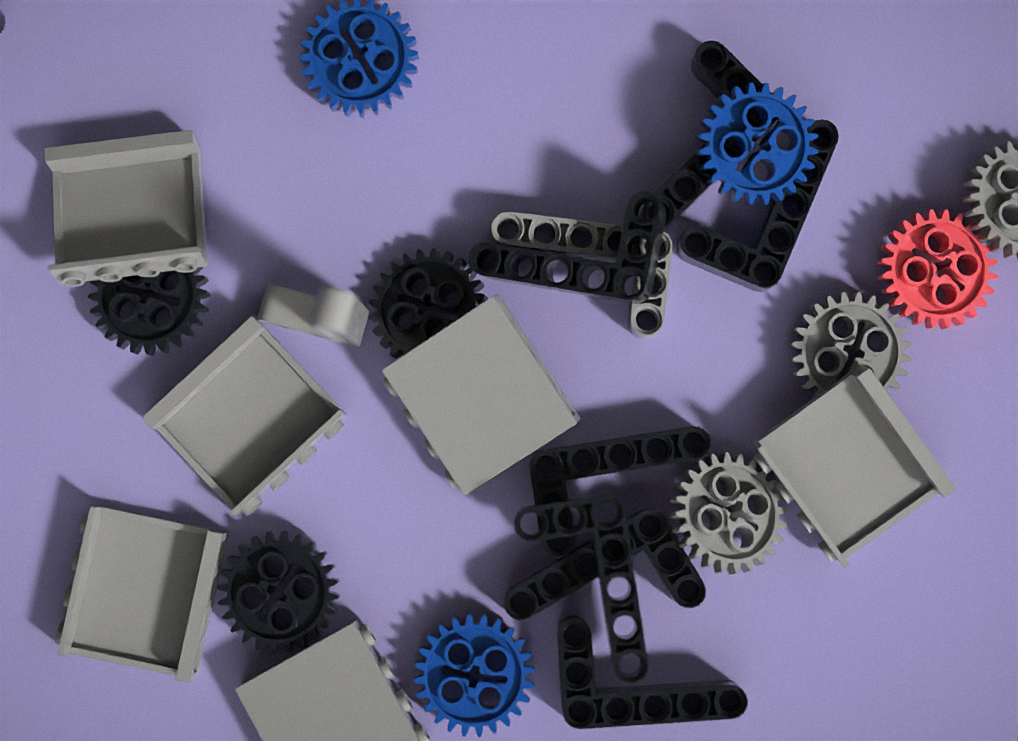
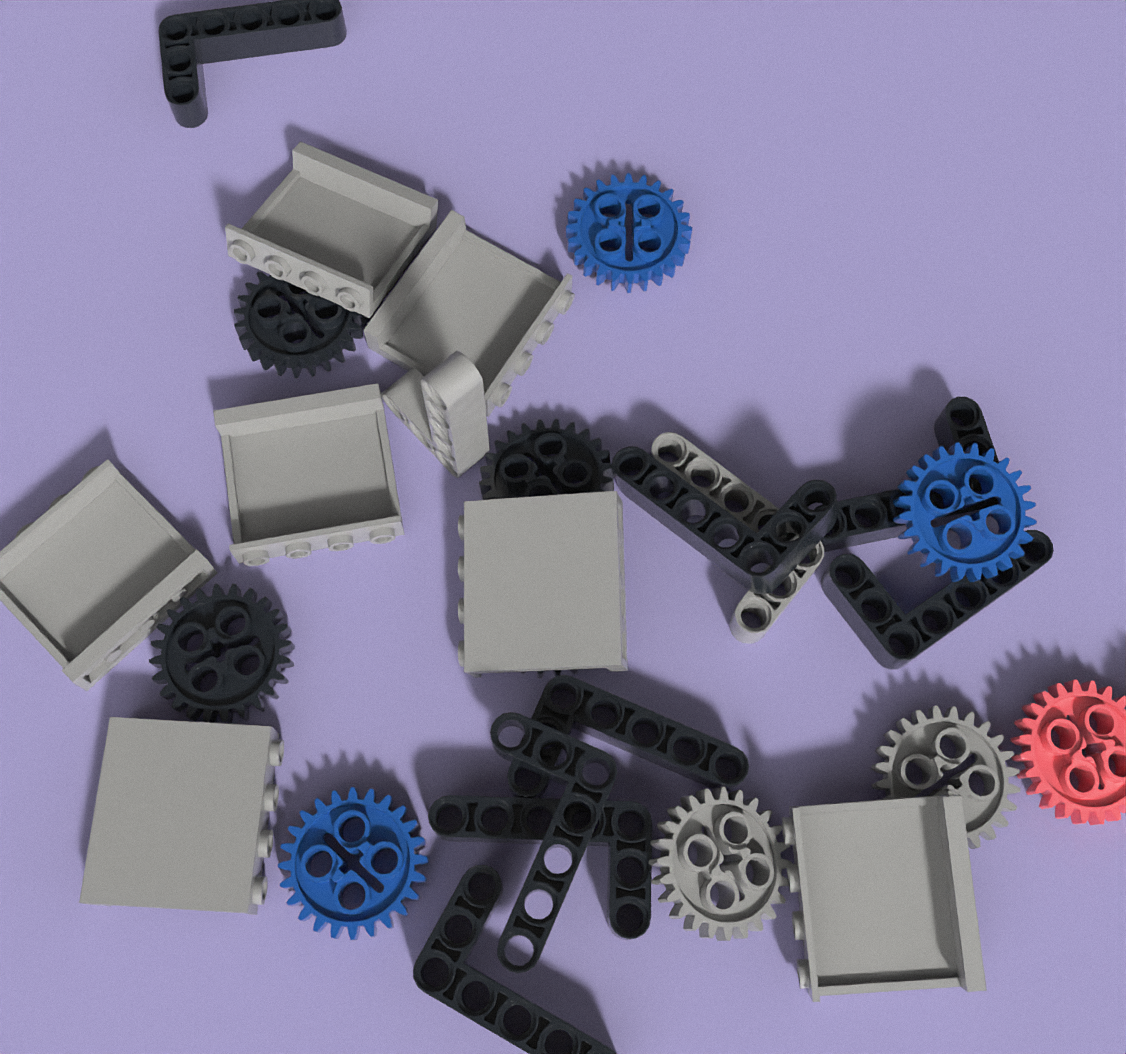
camera: 30 degrees right, 15 degrees down
none -> light grey panel [363,210,575,417]

